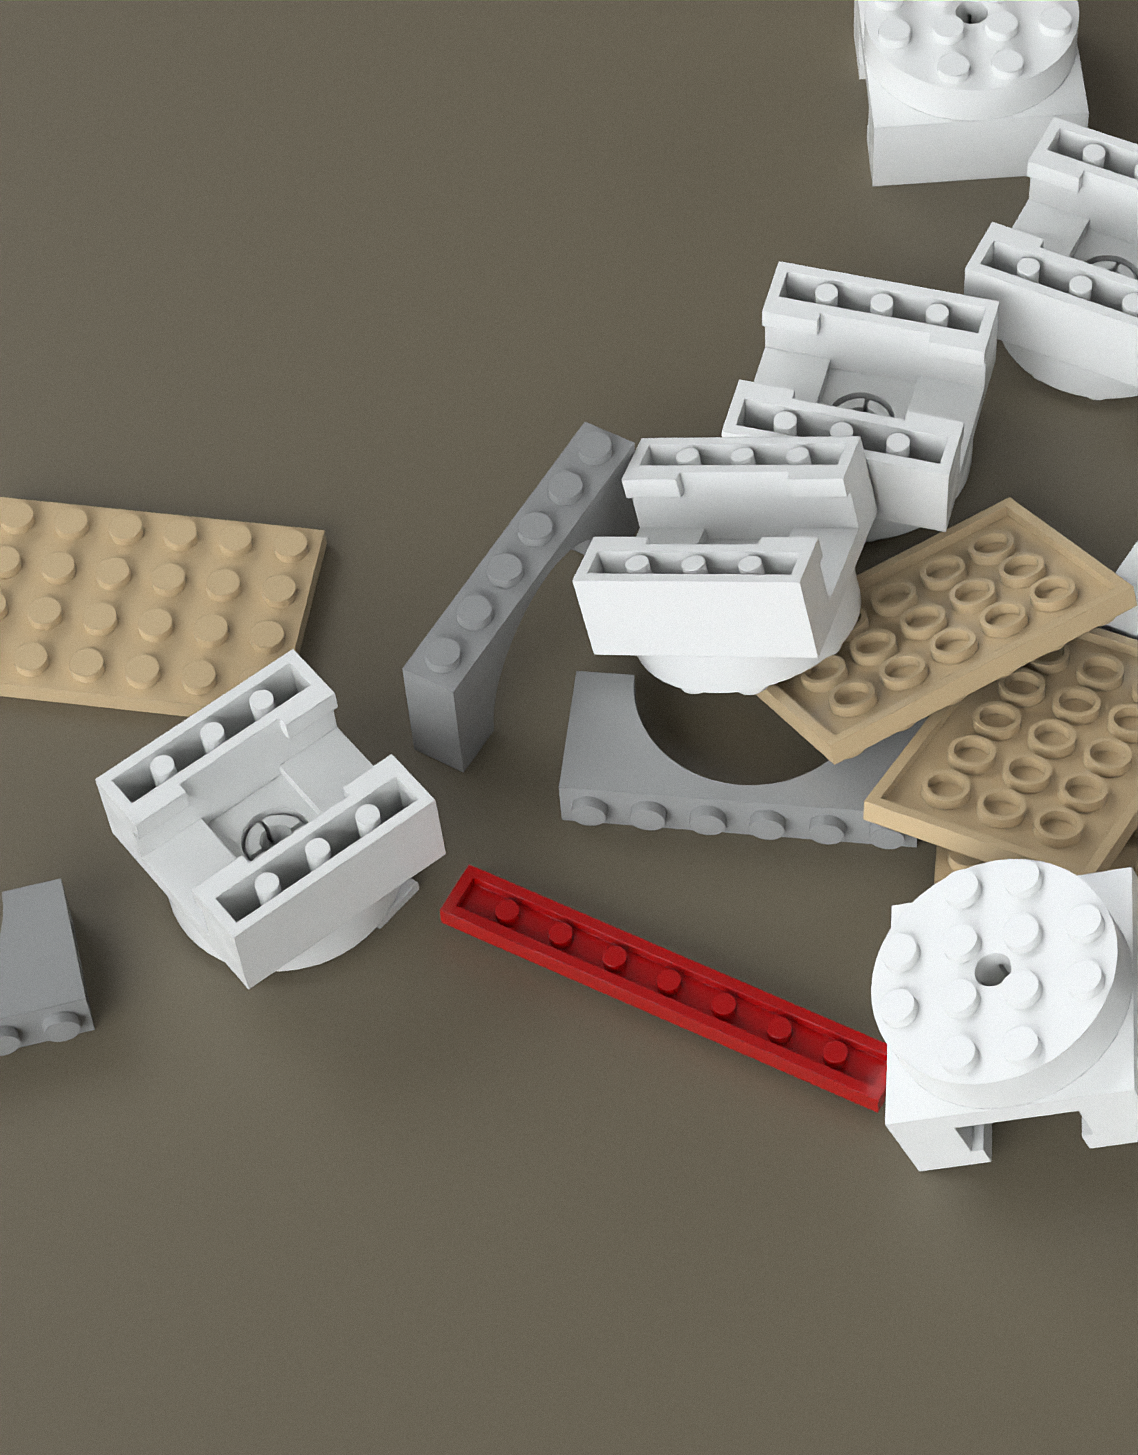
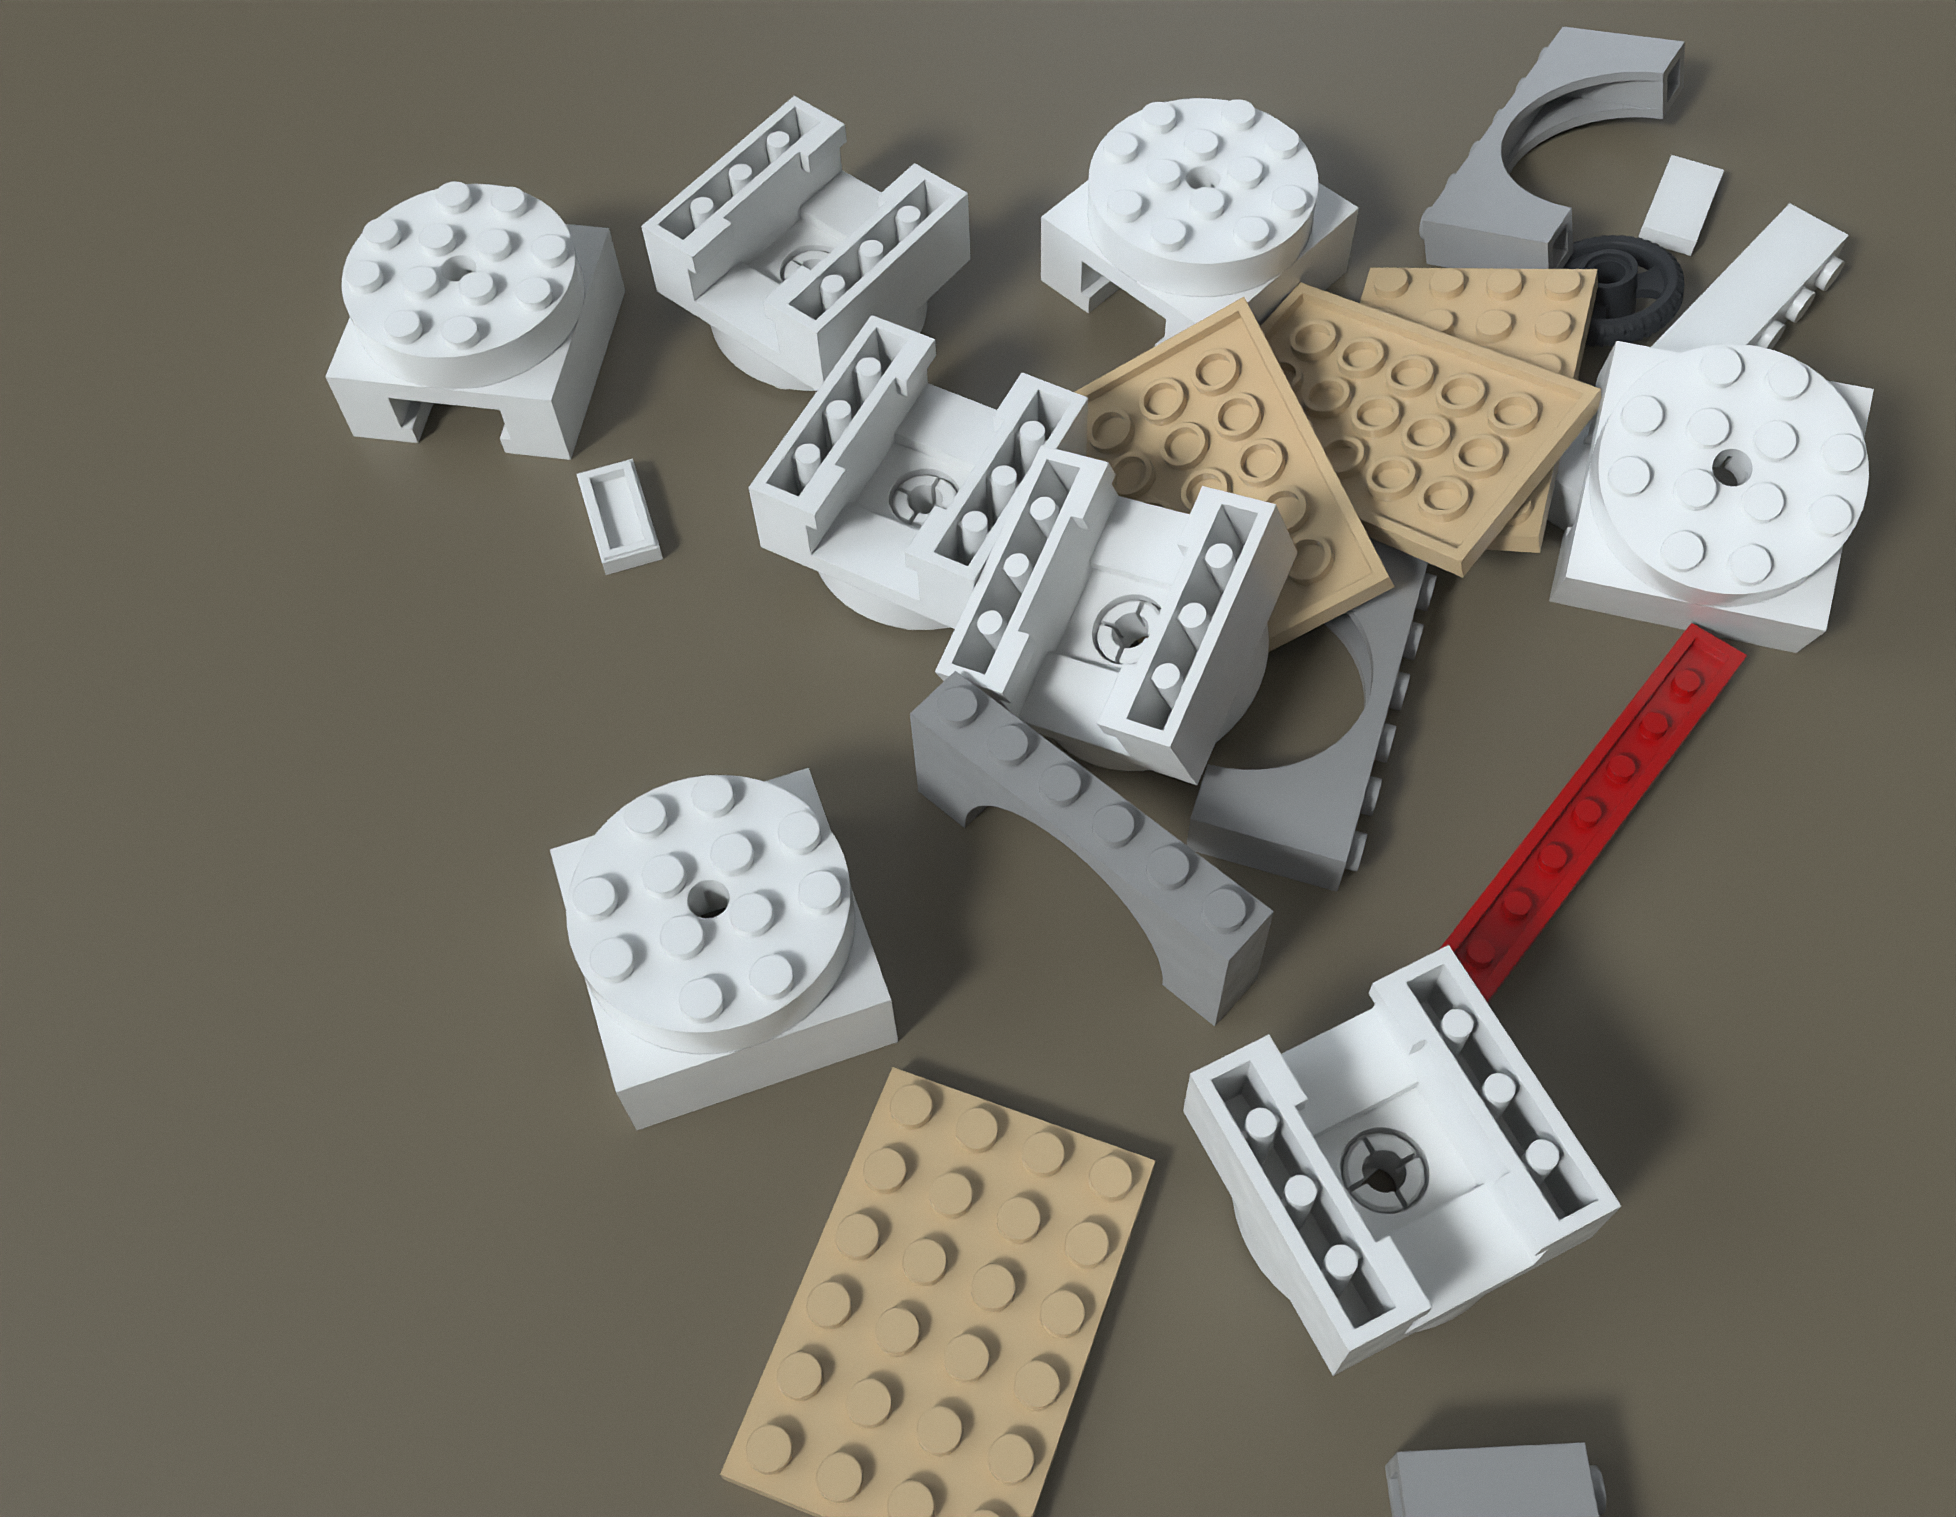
camera: 80 degrees left, 5 degrees up
none -> white piece [550,768,898,1130]
none -> white tile [577,459,663,575]

